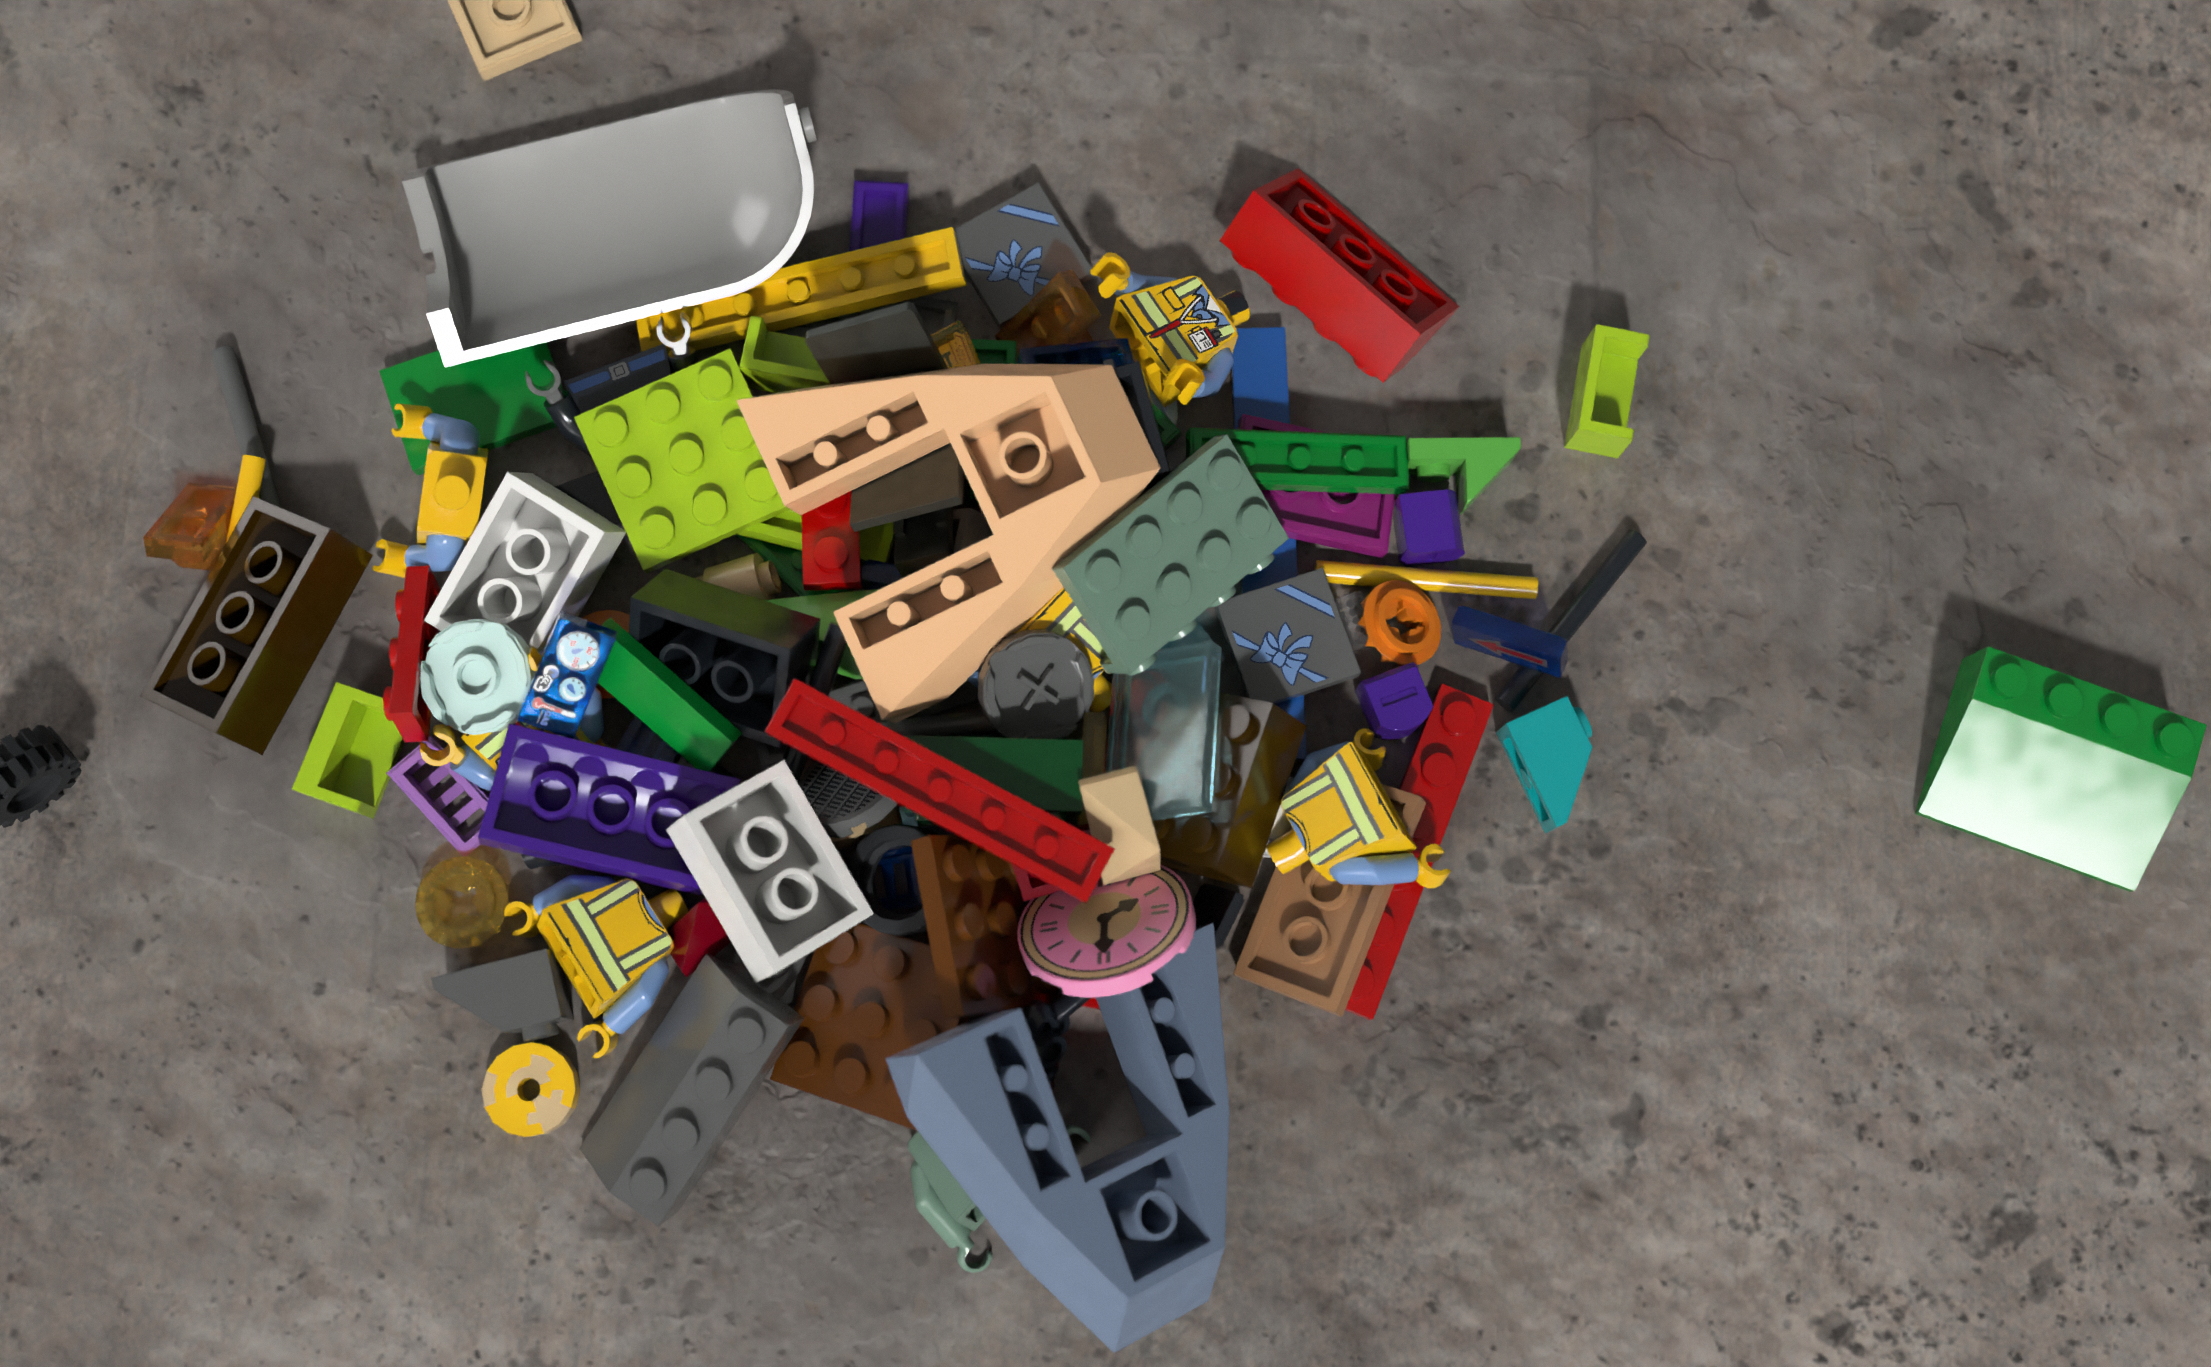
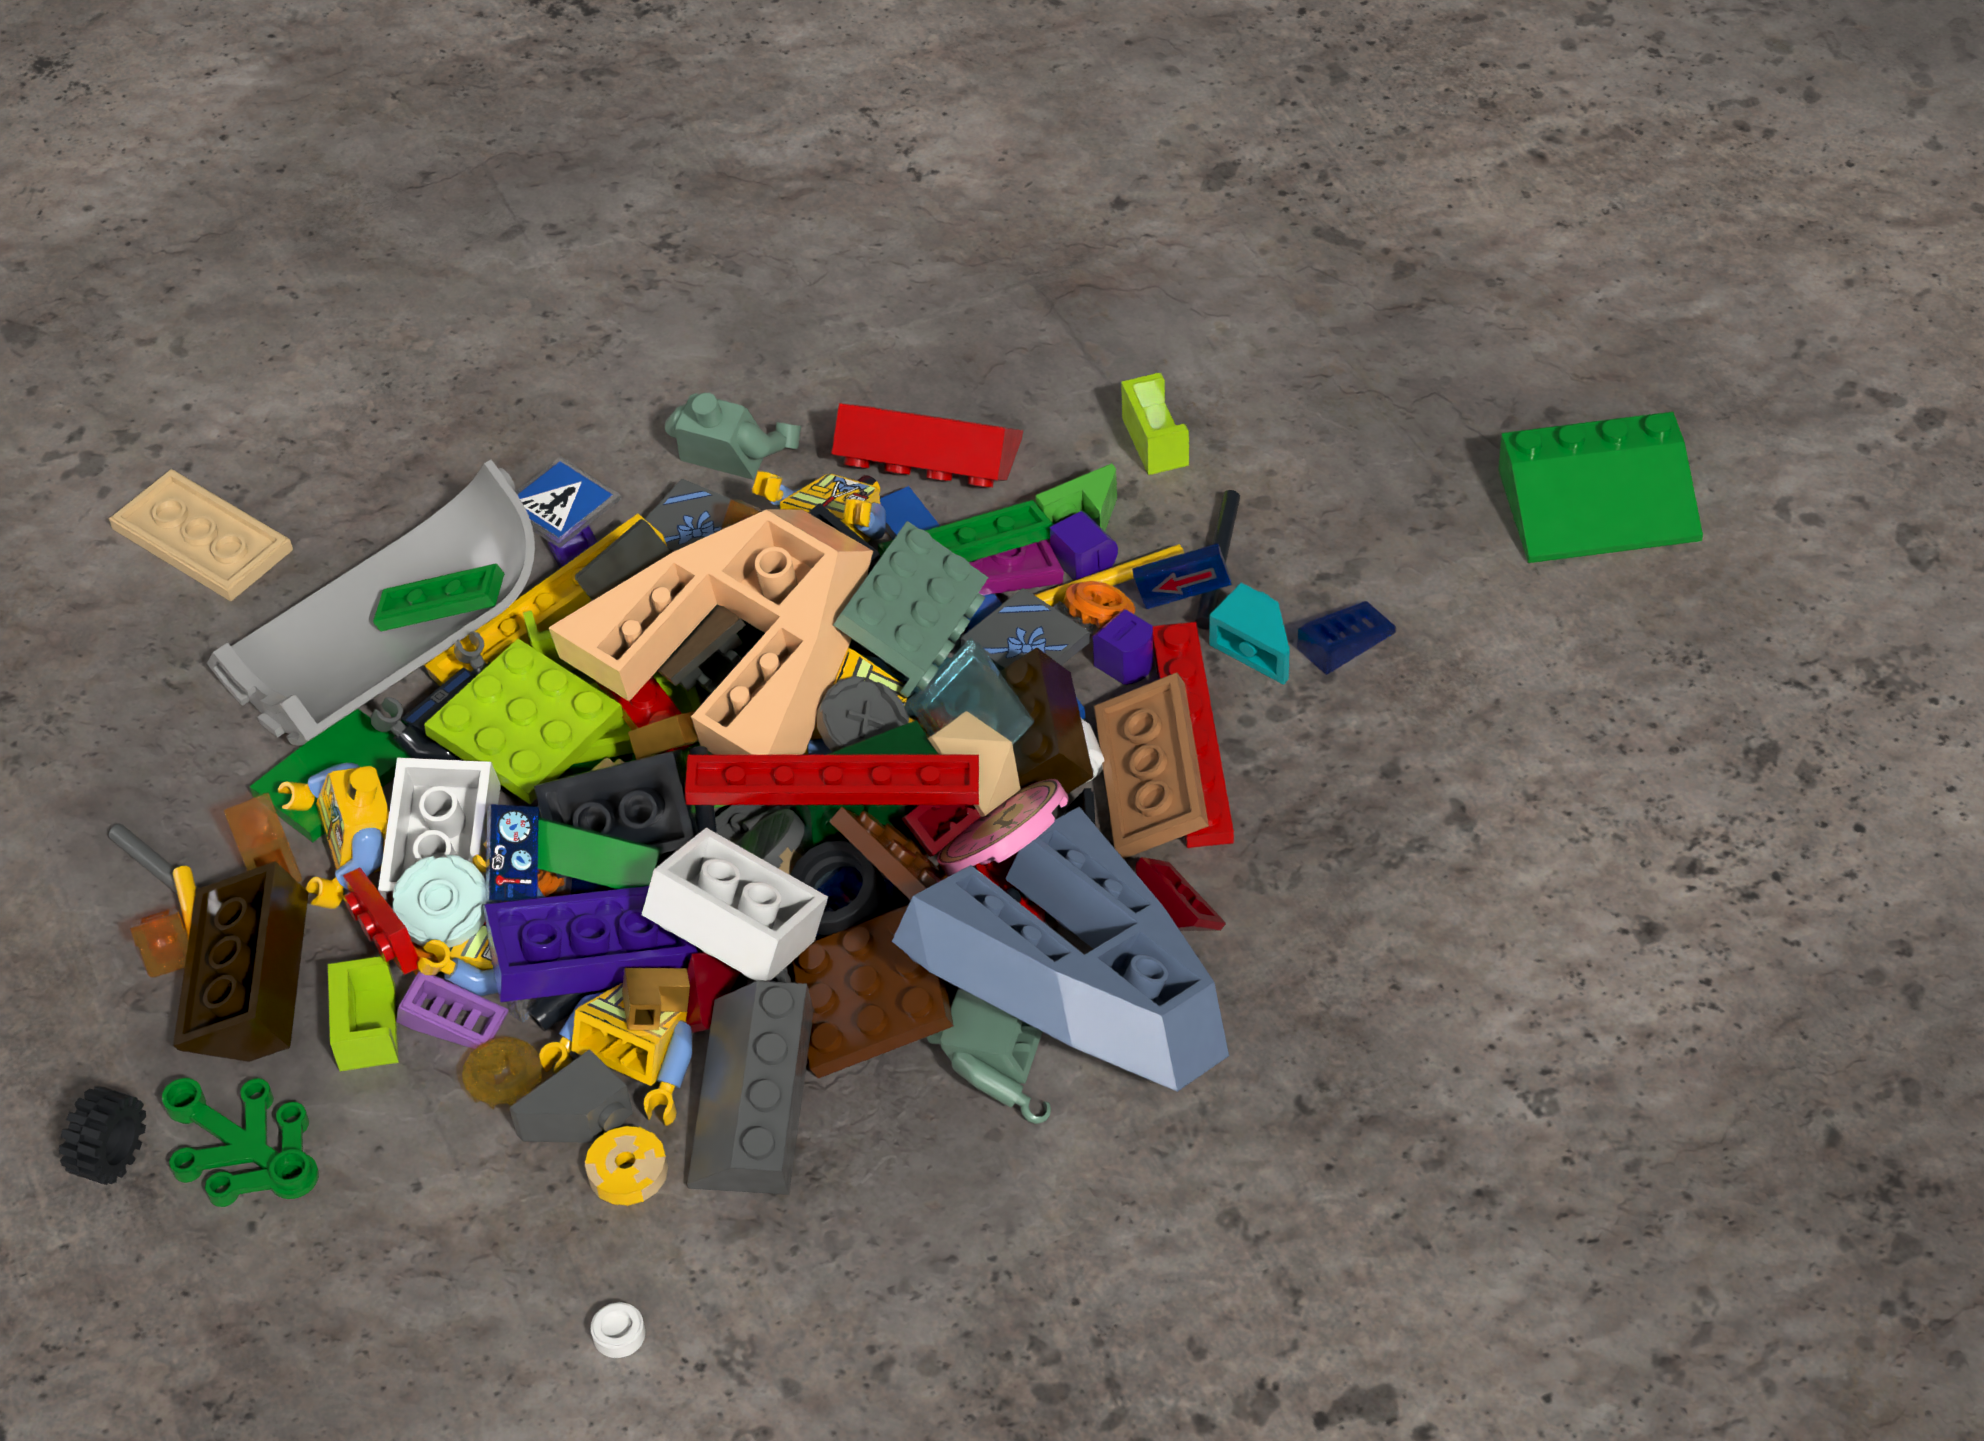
camera: 20 degrees left, 30 degrees down
torso [1266,728,1451,888] -> none
none -> green plant [162,1078,319,1207]
none -> clear orange slope [222,792,303,882]
none -> green tile [373,563,505,632]
none -> piece [515,456,621,548]
none -> white tile [590,1302,645,1358]
none -> pearl gold piece [622,968,690,1030]
none -> pearl gold piece [628,710,699,759]
none -> sand green torso [665,392,801,480]
none -> dark red slope [1136,857,1226,931]
none -> clear blue slope [1297,601,1396,675]

